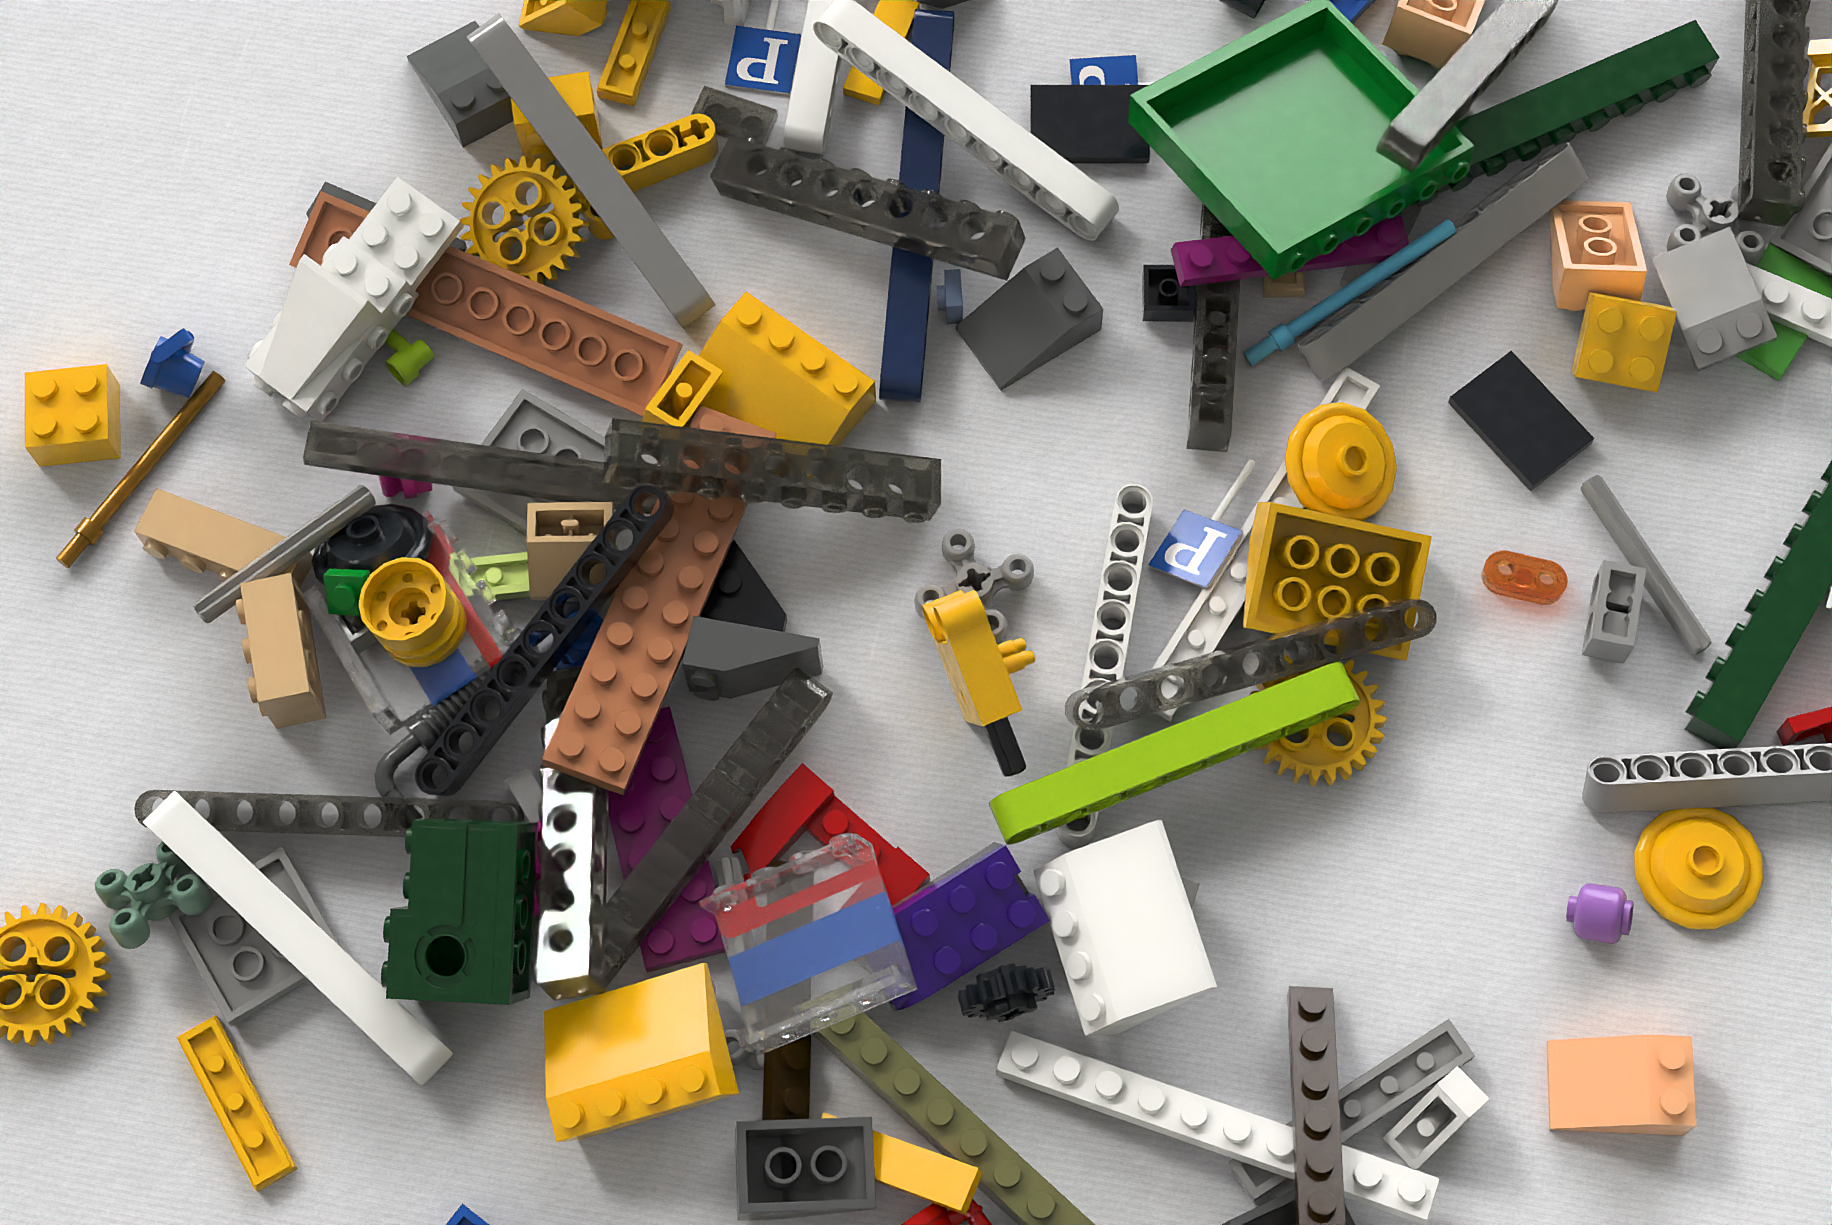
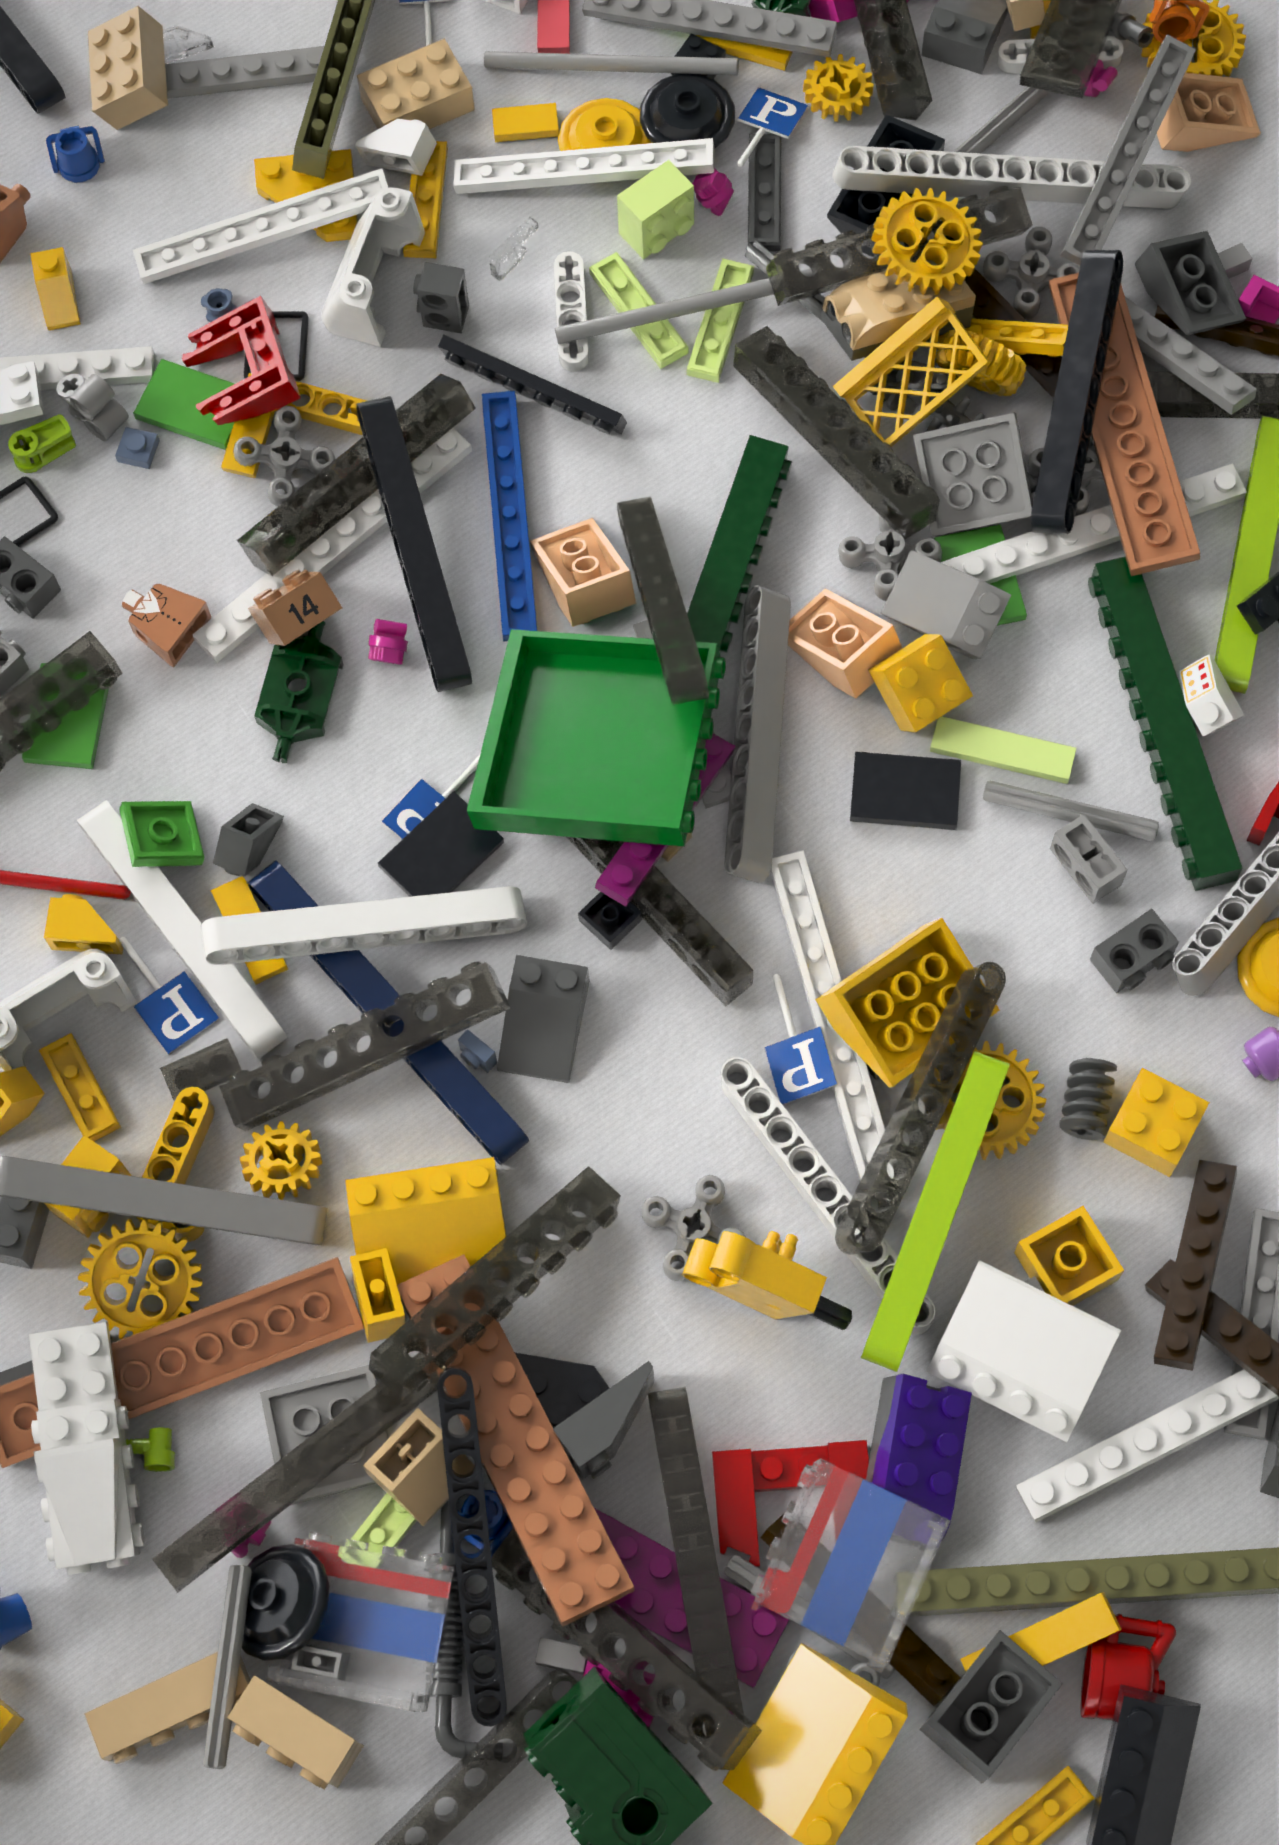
camera: 45 degrees left, 0 degrees up
pearl gold bar [56,371,225,568] -> none
green plate [323,569,370,616] -> none
yellow wheel [358,557,467,667] -> none
black gear [958,963,1055,1022] -> none
medium azure bar [1243,219,1457,366] -> none
yellow piece [1284,402,1397,521] -> none
clear orange plate [1481,550,1568,605] -> none
none -> yellow gear [240,1121,323,1200]
none -> yellowish green tile [930,716,1076,784]
none -> yellow brick [1014,1205,1124,1306]
none -> dark grey piece [1059,1058,1117,1140]
none -> dark grey brick [1090,909,1179,993]
none -> yellow brick [1103,1068,1210,1177]
none -> dark brown plate [1154,1160,1237,1371]

